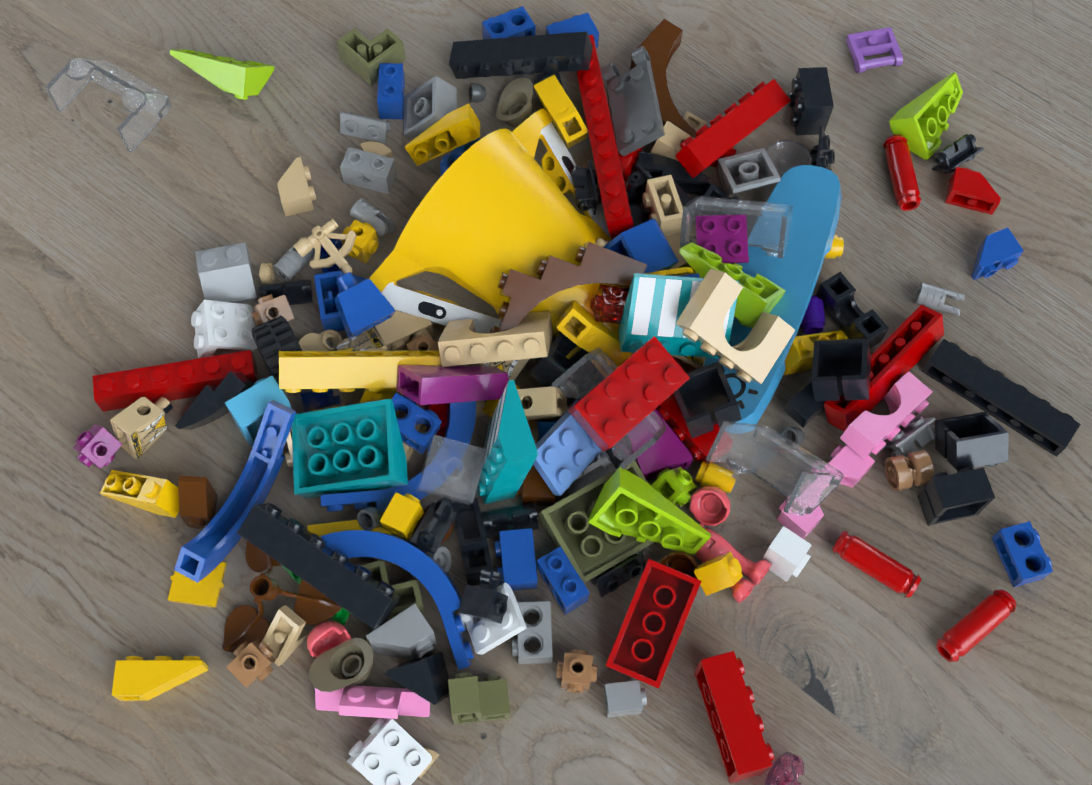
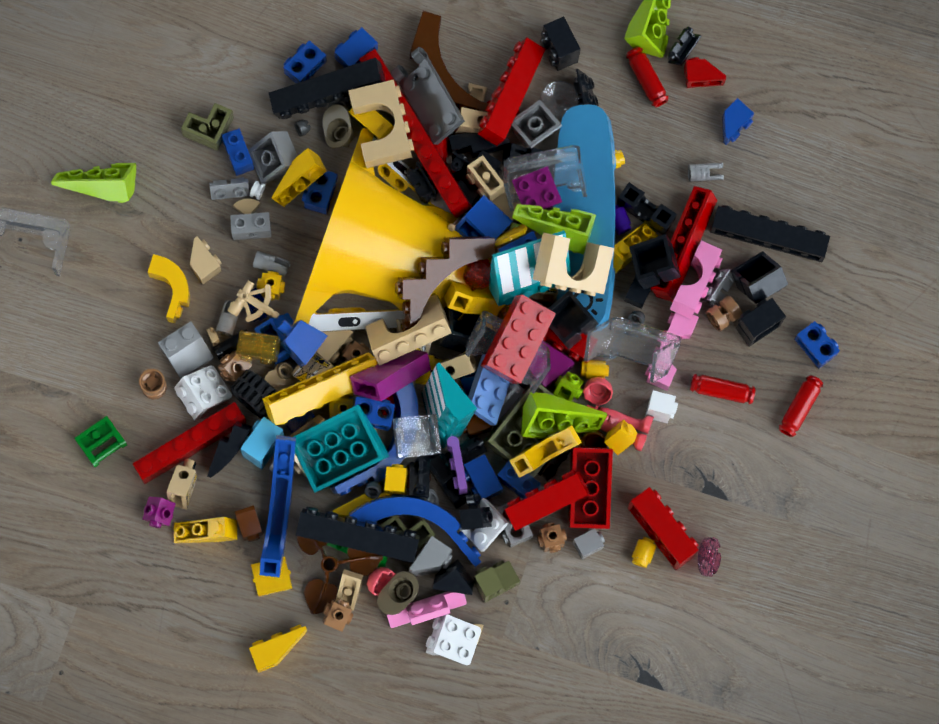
camera: 25 degrees left, 10 degrees up
none -> green plate [74,416,127,467]
none -> medium nougat wheel [139,368,167,400]
none -> yellow arch [148,254,190,323]
none -> clear yellow brick [236,331,281,365]
none -> white bush [250,181,266,200]
none -> tan arch [348,80,414,168]
none -> medium lavender plate [447,436,467,495]
none -> red brick [504,470,590,531]
none -> yellow arch [509,425,582,478]
none -> yellow brick [632,537,657,568]

